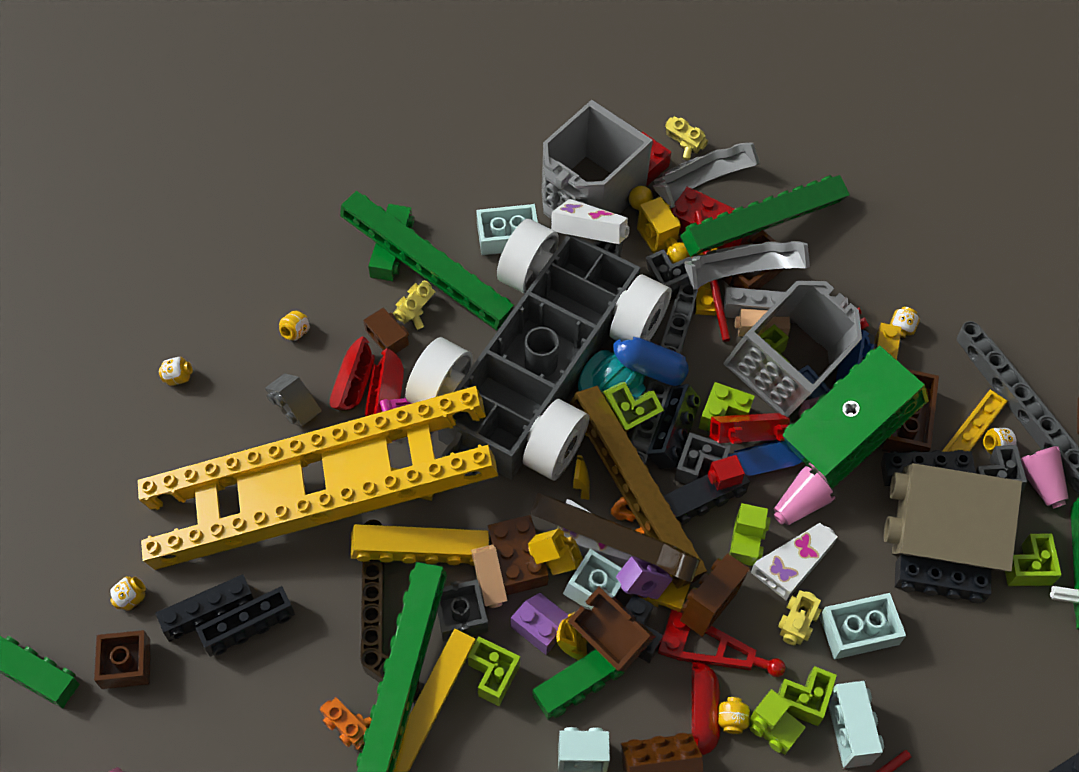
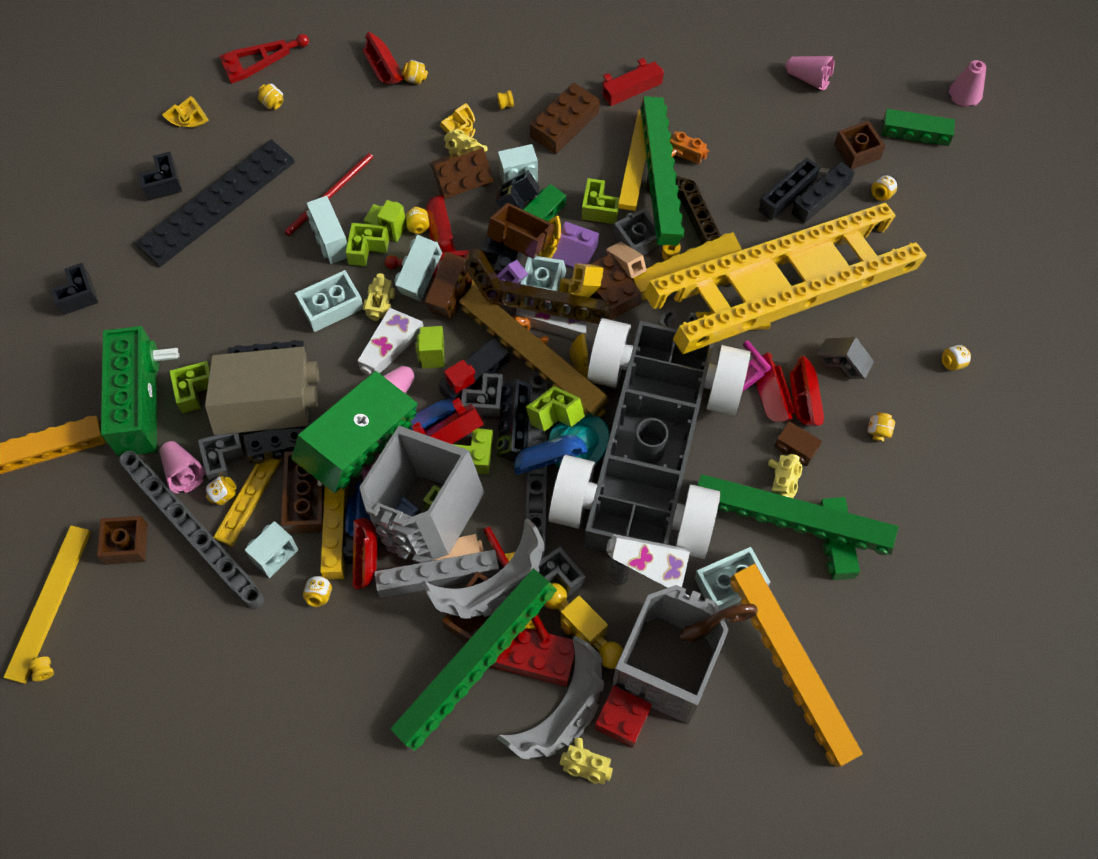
camera: 165 degrees right, 5 degrees up
none -> light aqua brick [245,521,298,578]
none -> light aqua brick [395,235,442,302]
none -> black brick [496,170,540,209]
none -> reddish brown plant [680,603,758,642]
none -> light orange brick [730,564,863,767]

